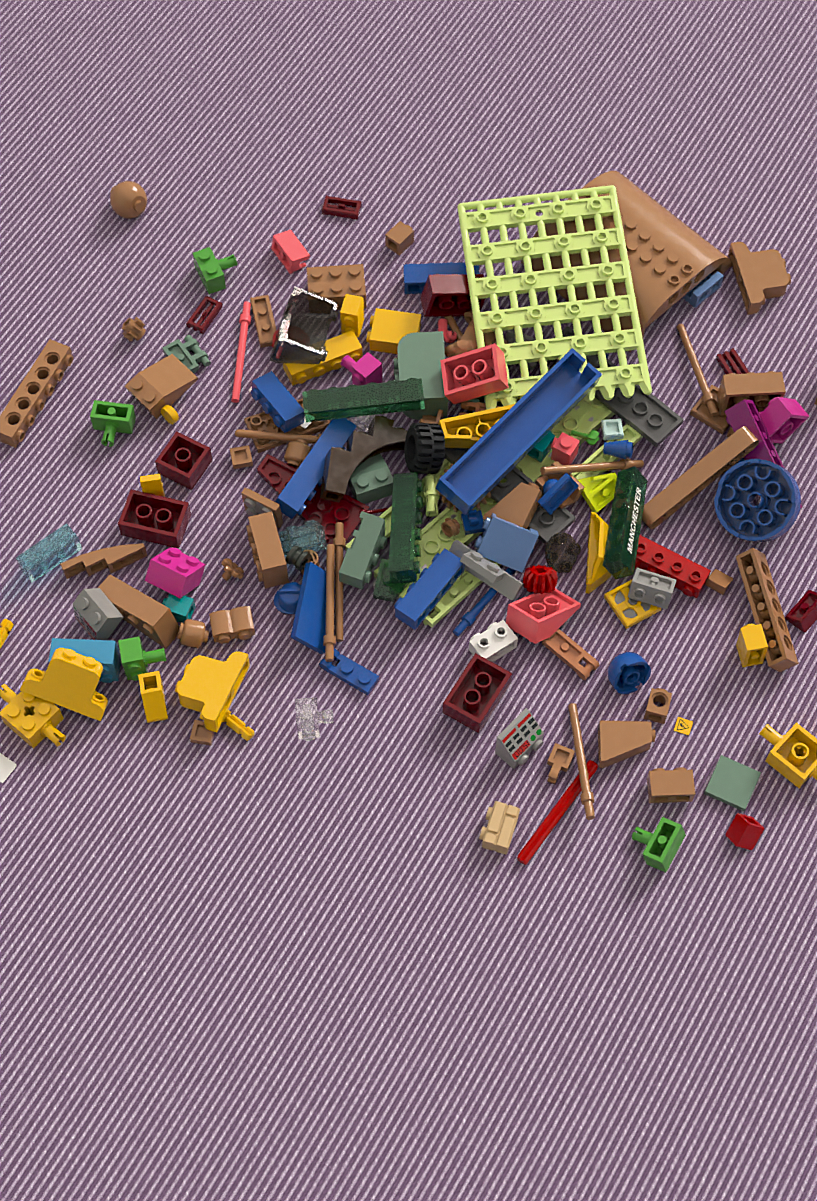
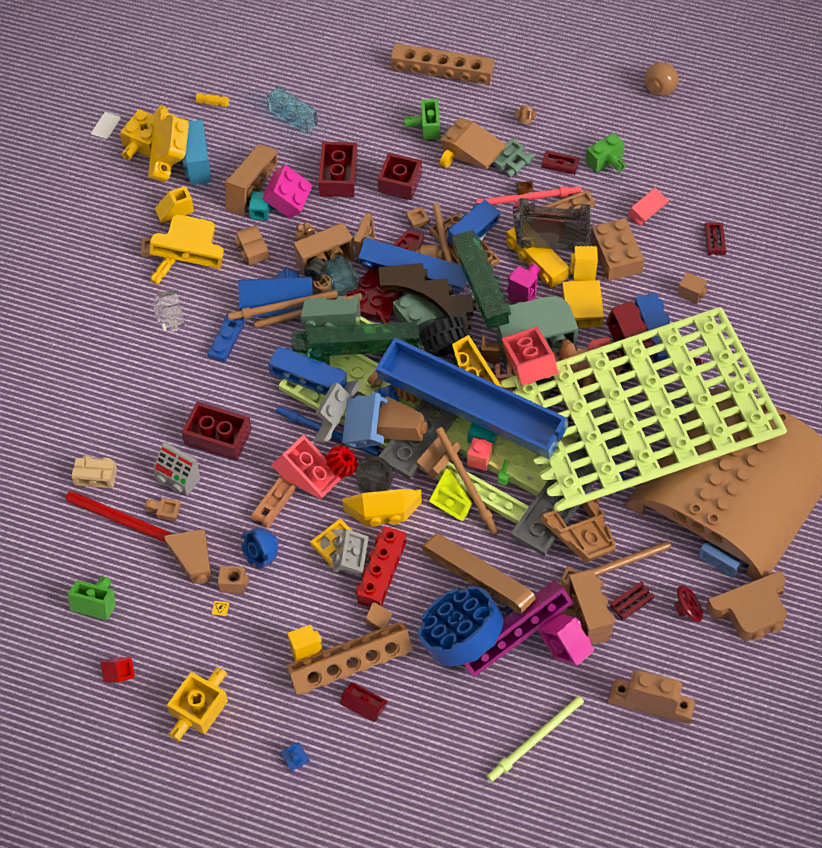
camera: 80 degrees right, 5 degrees down
medium nougat slope [60,543,148,579] -> none
light grey slope [73,588,124,640] -> none
bright green brick [118,637,166,681] -> none
yellow slope [140,474,165,497] -> none
medium nougat head [177,619,209,648] -> none
white brick [469,620,518,662] -> none
blue tile [537,473,579,515] -> none
medium nougat bar [568,703,595,820] -> none
light aqua tile [601,418,624,440] -> none
blue cone [603,440,633,460] -> none
clear green brick [603,466,647,579] -> none
medium nougat brick [647,767,695,803] -> none
sand green tile [704,755,761,811] -> none
none -> reddish brown tile [515,181,533,195]
none -> medium nougat wing [539,498,616,563]
none -> dark red piece [674,585,703,622]

